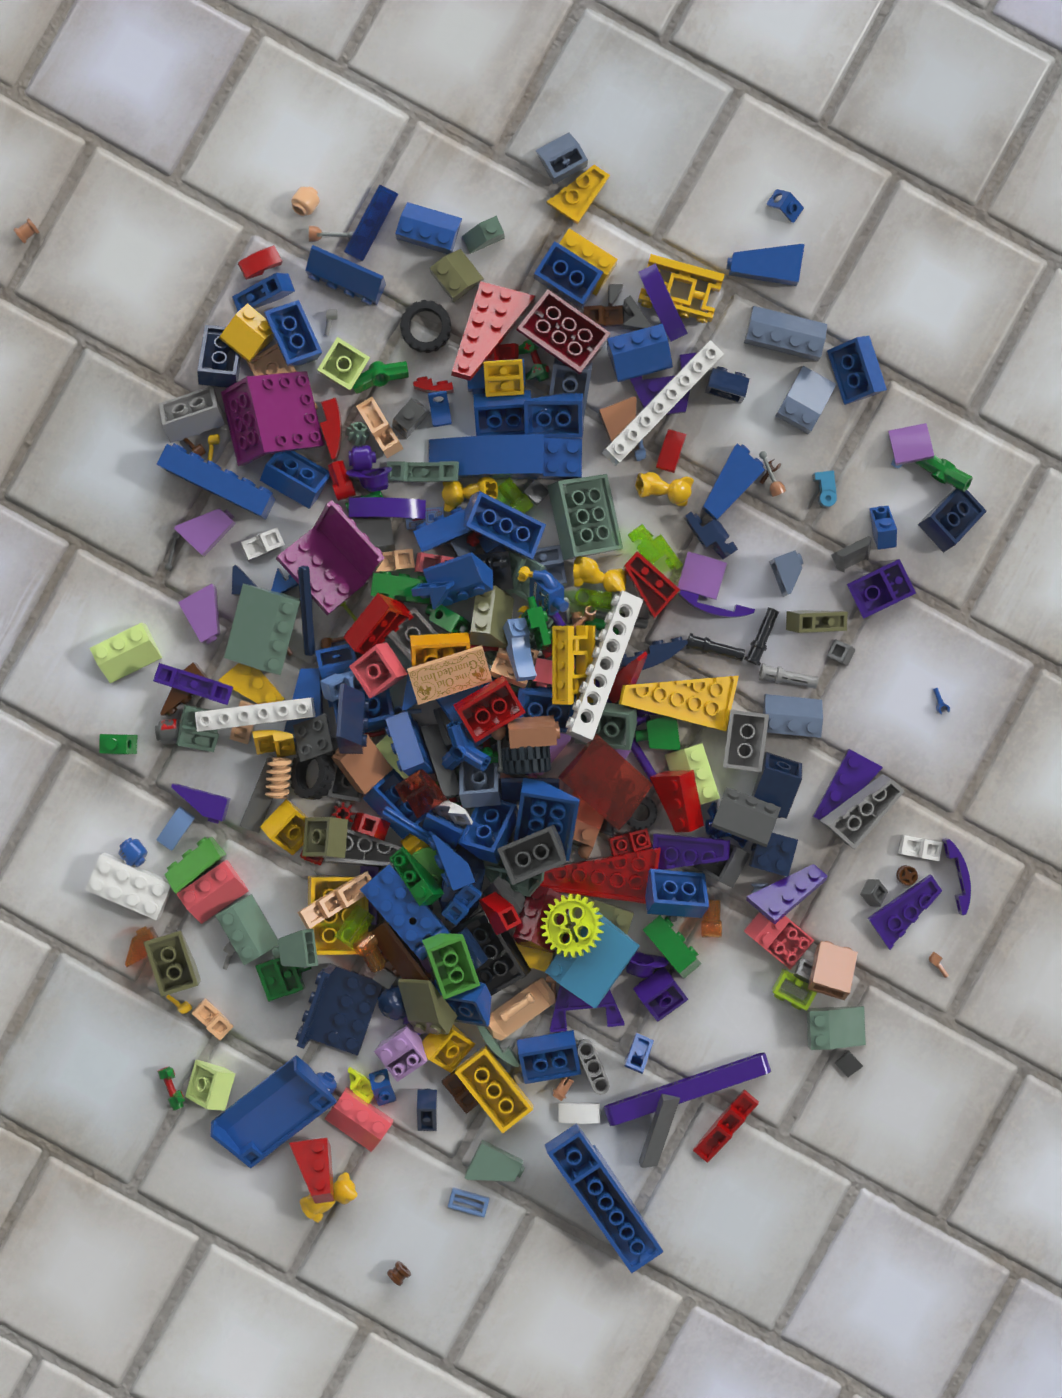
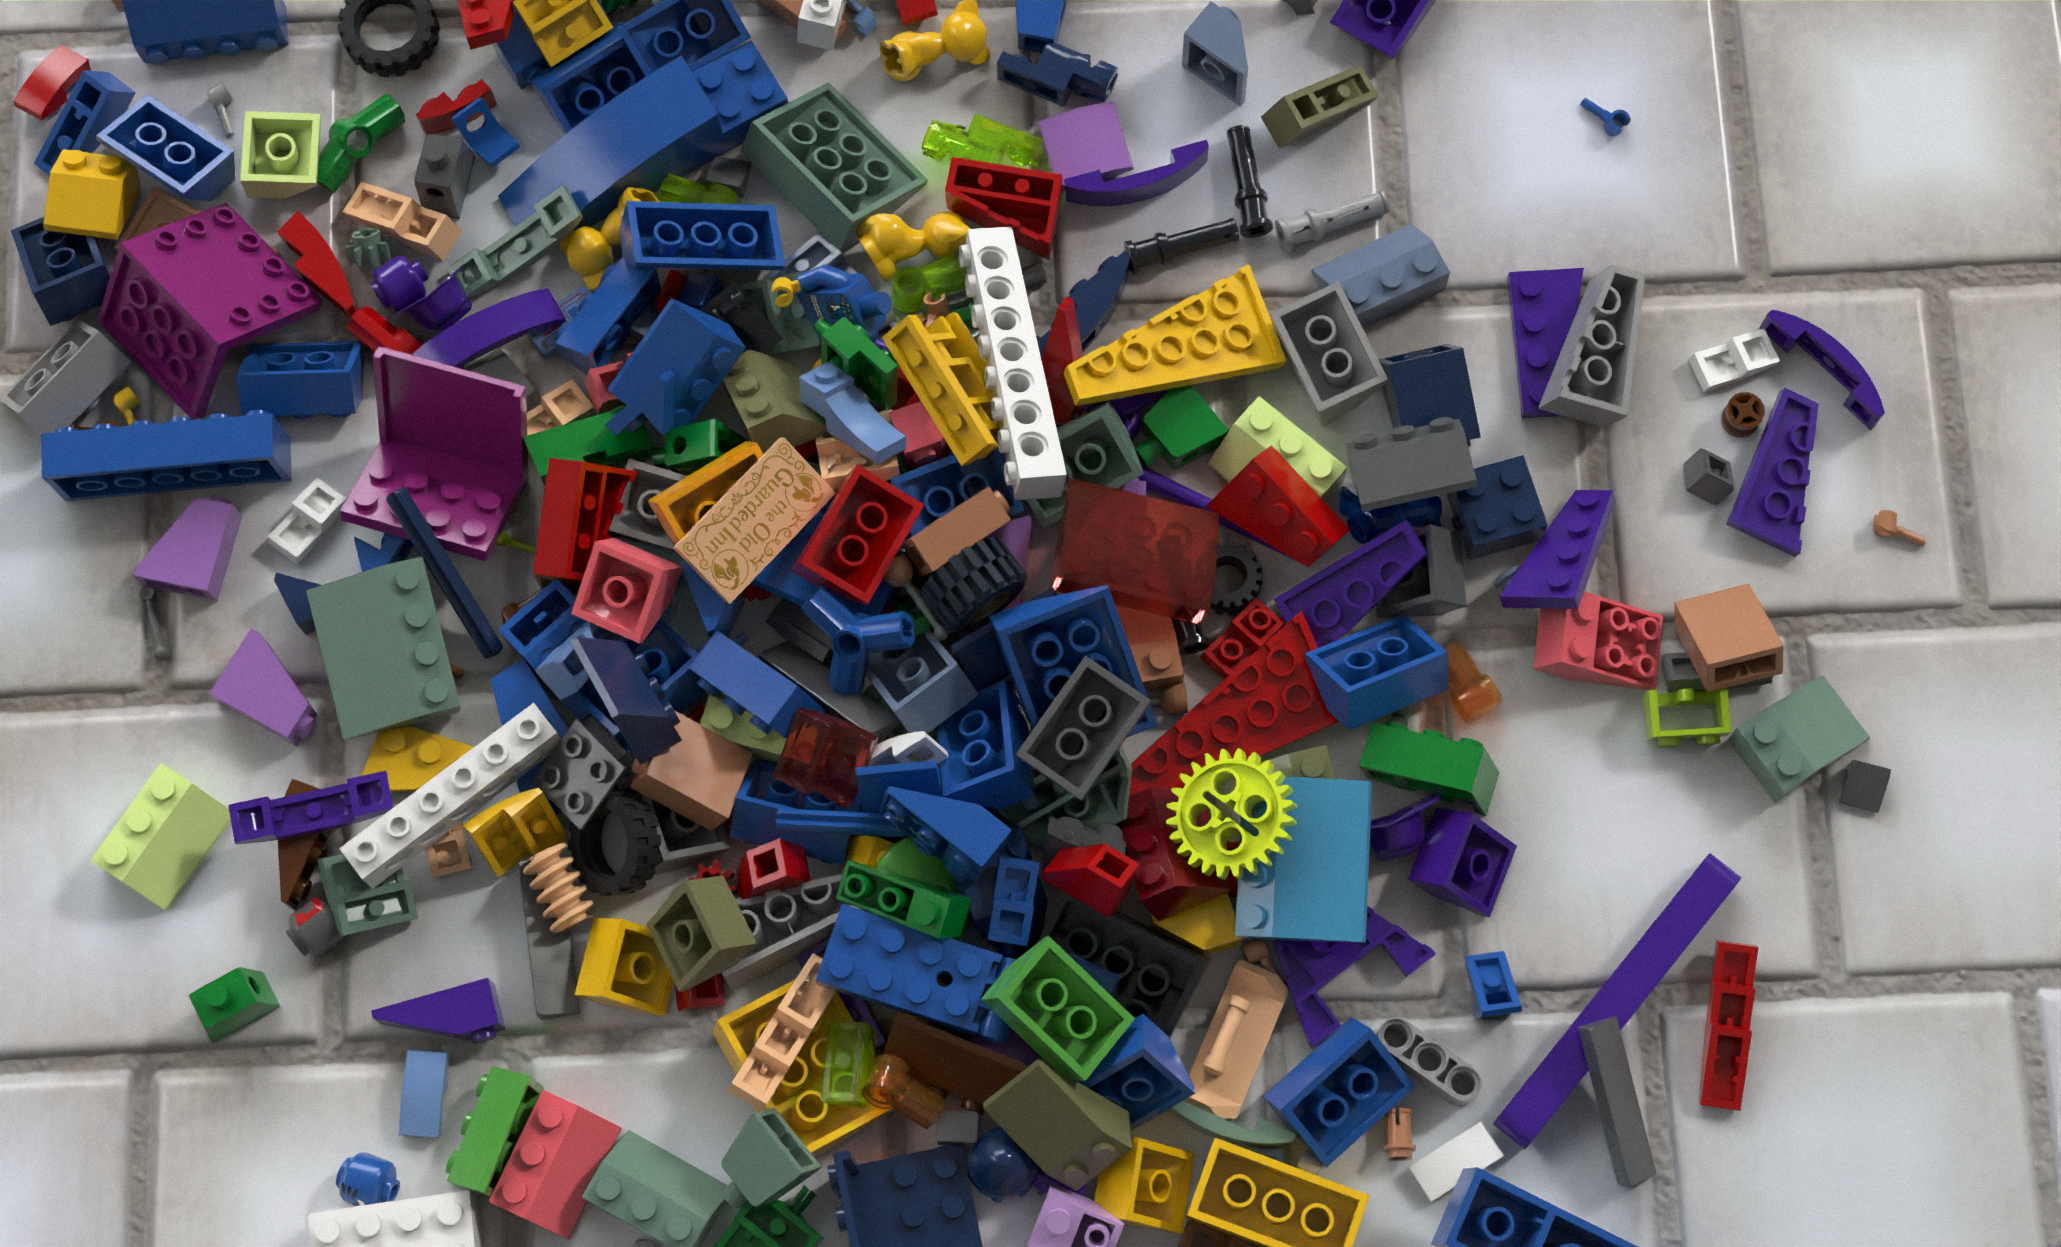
camera: 25 degrees left, 15 degrees down
dark grey slope [827,639,855,666] -> none

